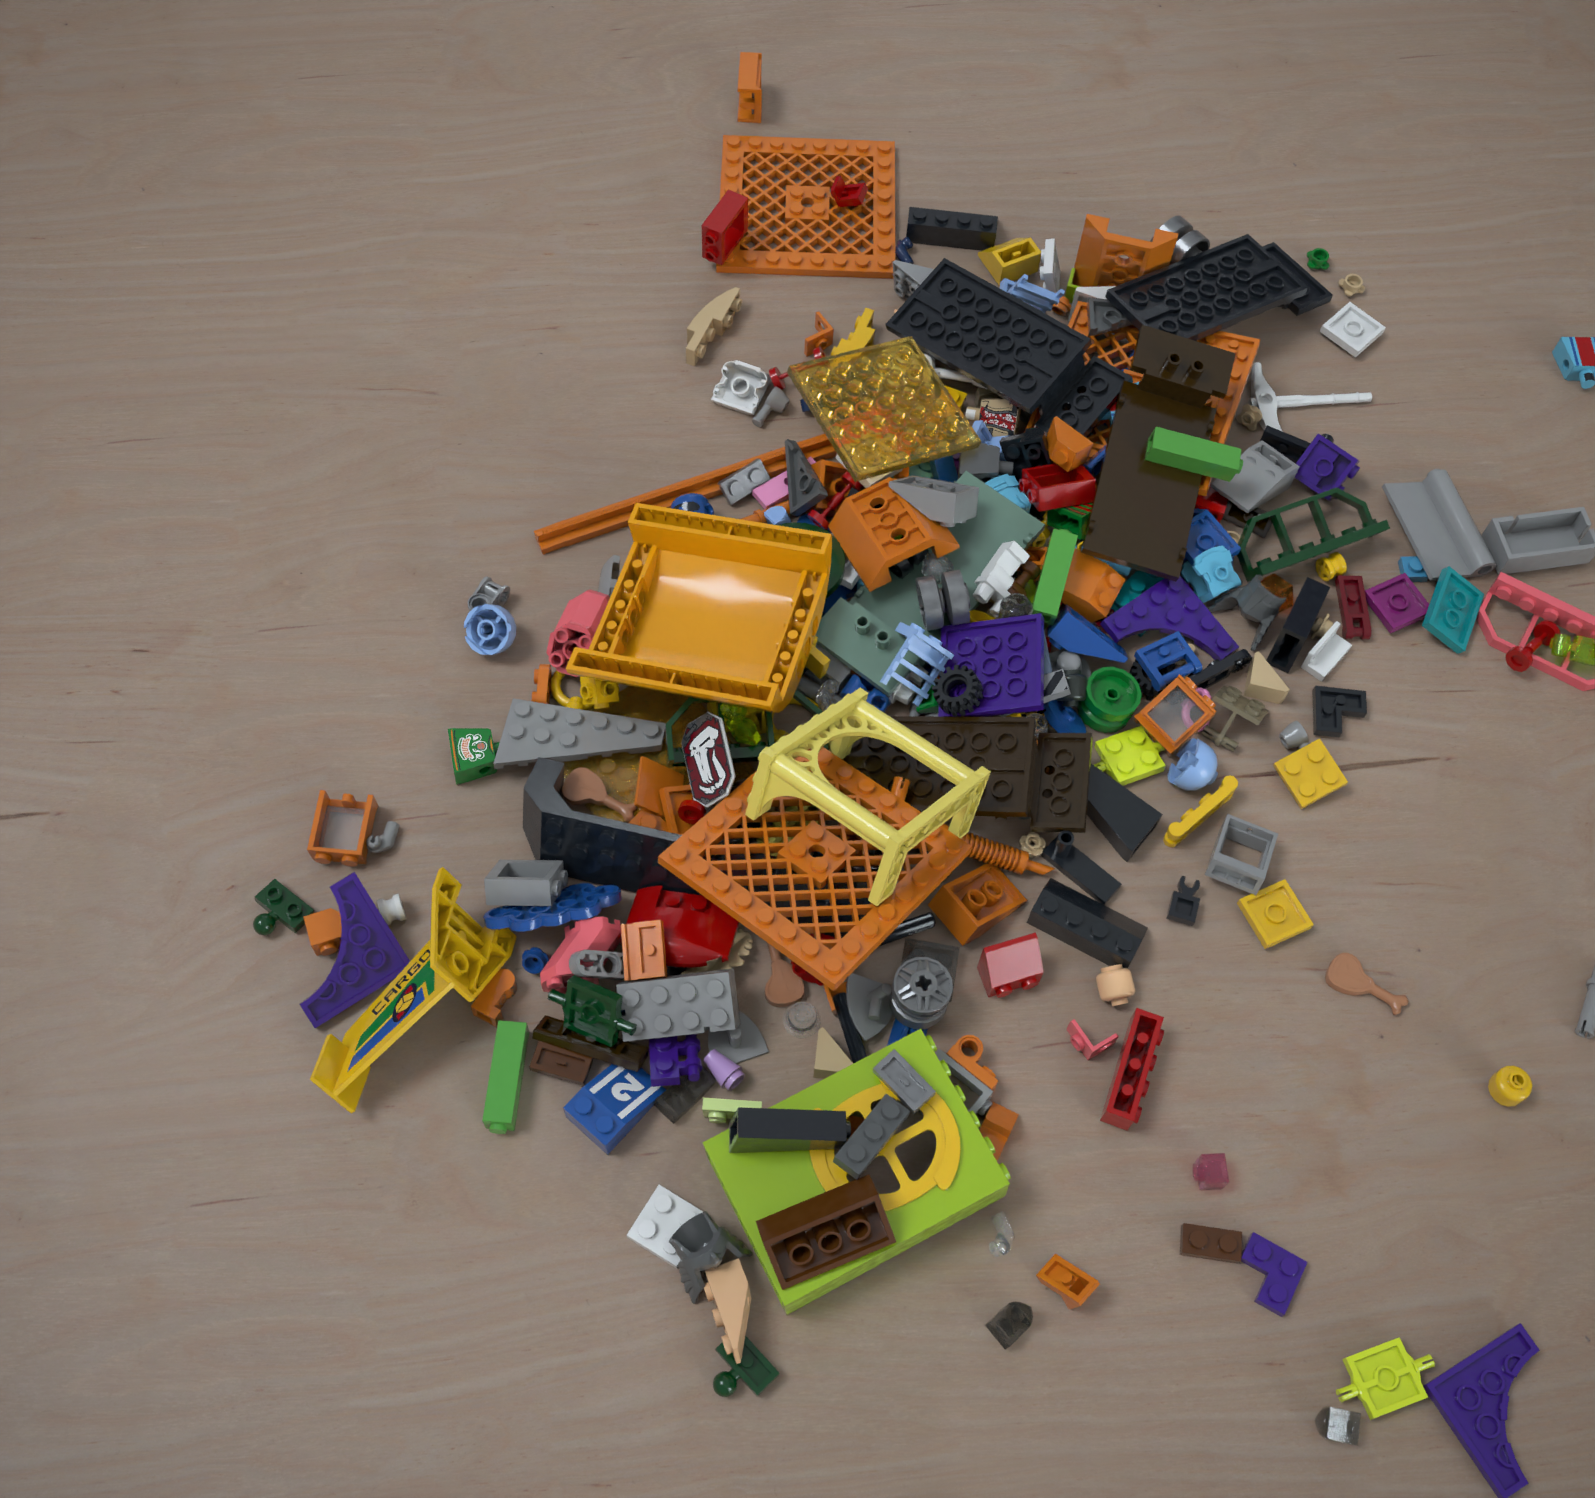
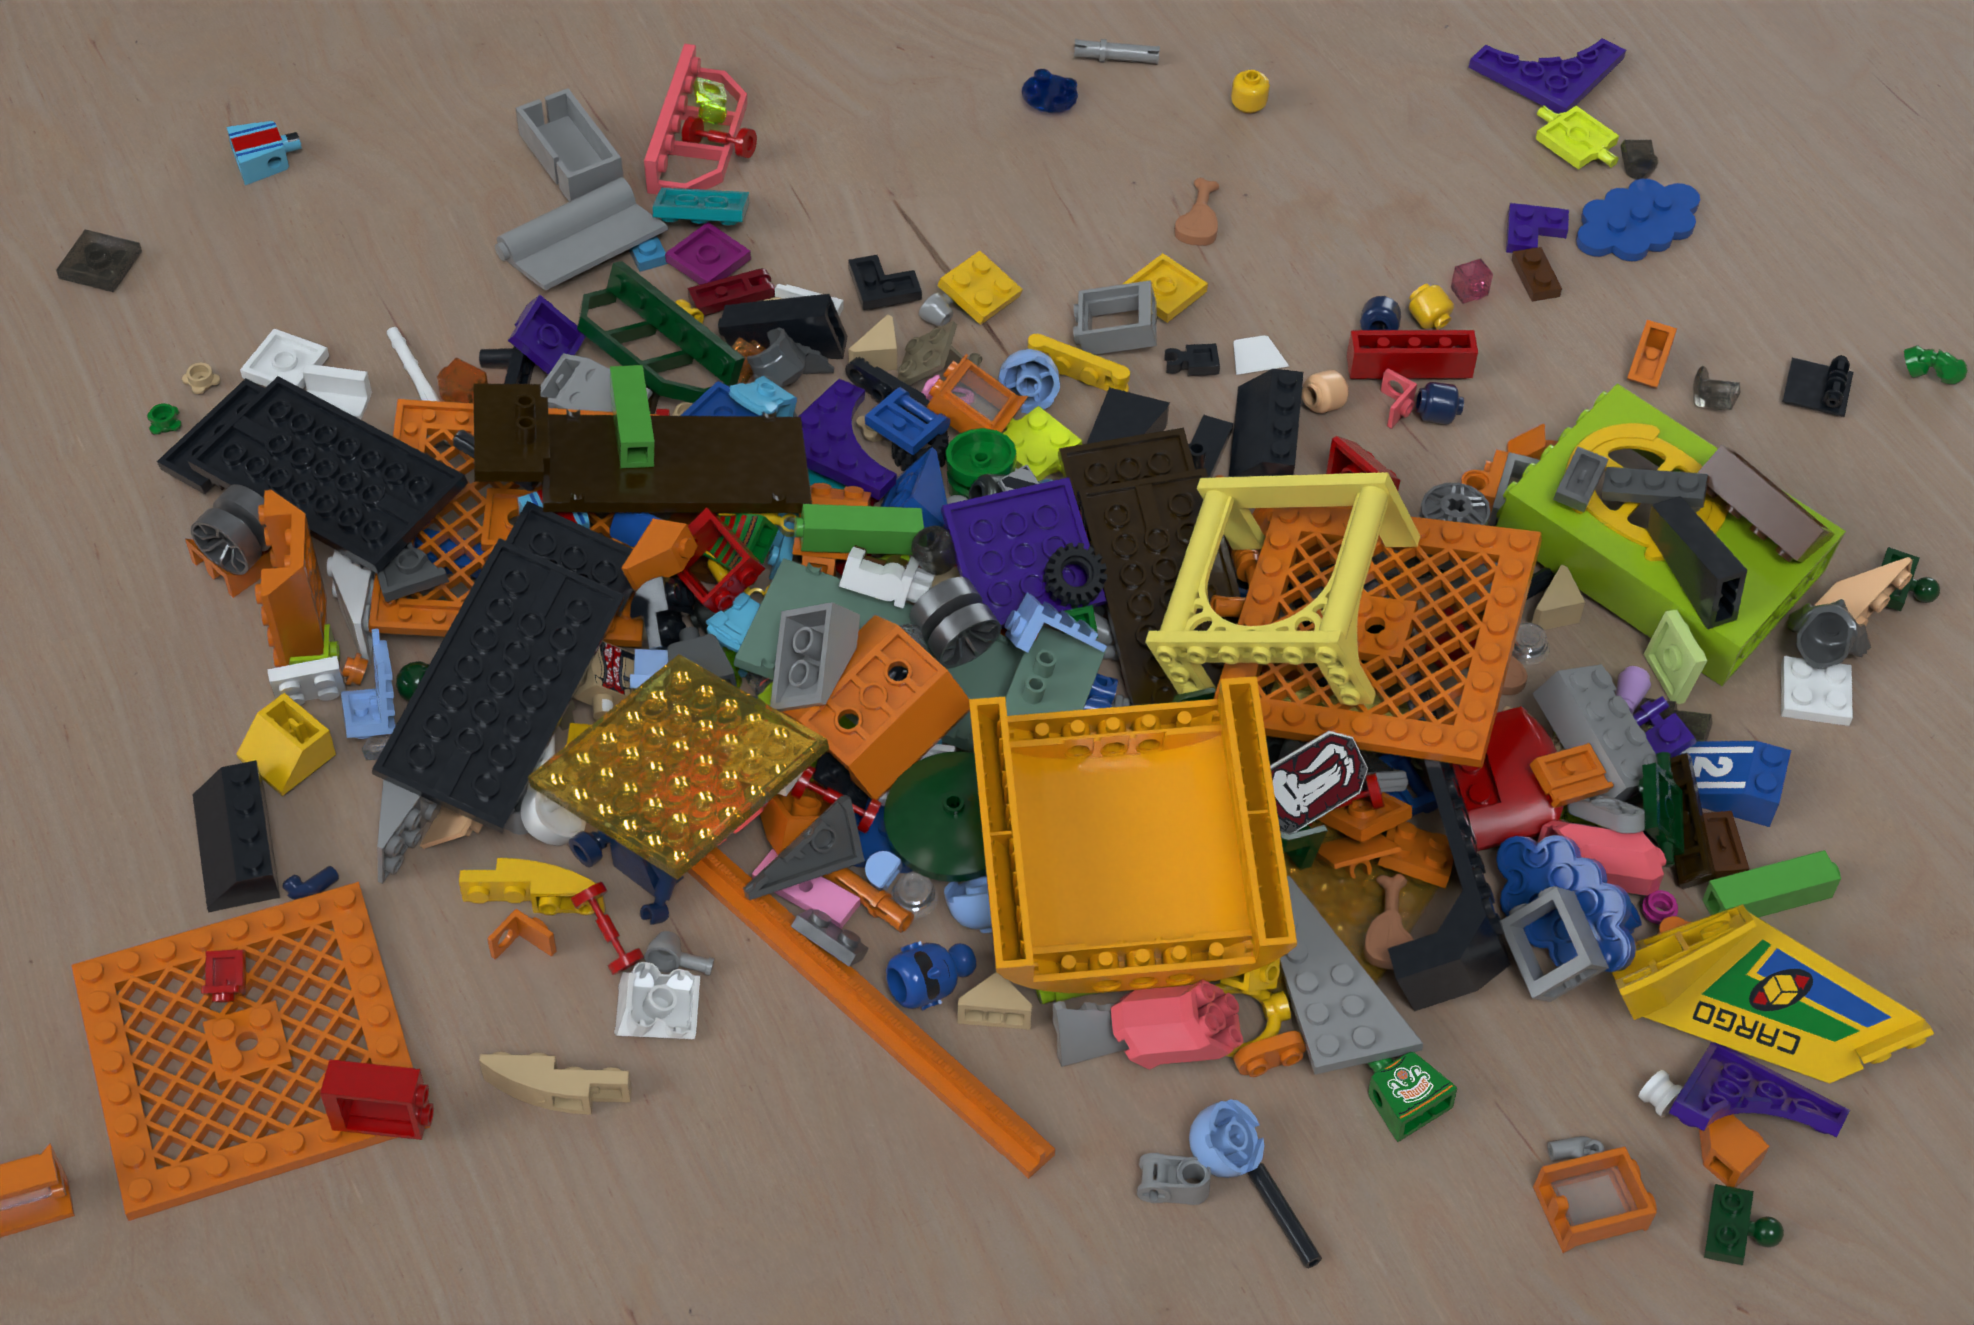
camera: 110 degrees left, 10 degrees down
none -> clear smoke plate [56,229,142,292]
none -> white panel [303,364,372,420]
none -> clear orange brick [437,357,488,403]
none -> clear blue dish [1021,69,1078,113]
none -> white sticker [1233,336,1289,375]
none -> black piece [1248,1163,1322,1268]
none -> dark blue head [1360,296,1401,330]
none -> yellow head [1408,283,1454,330]
none -> dark blue head [1416,382,1464,424]
none -> blue plate [1576,179,1700,261]
none -> dark pink plate [1642,890,1678,925]
none -> black hinge [1782,355,1854,417]

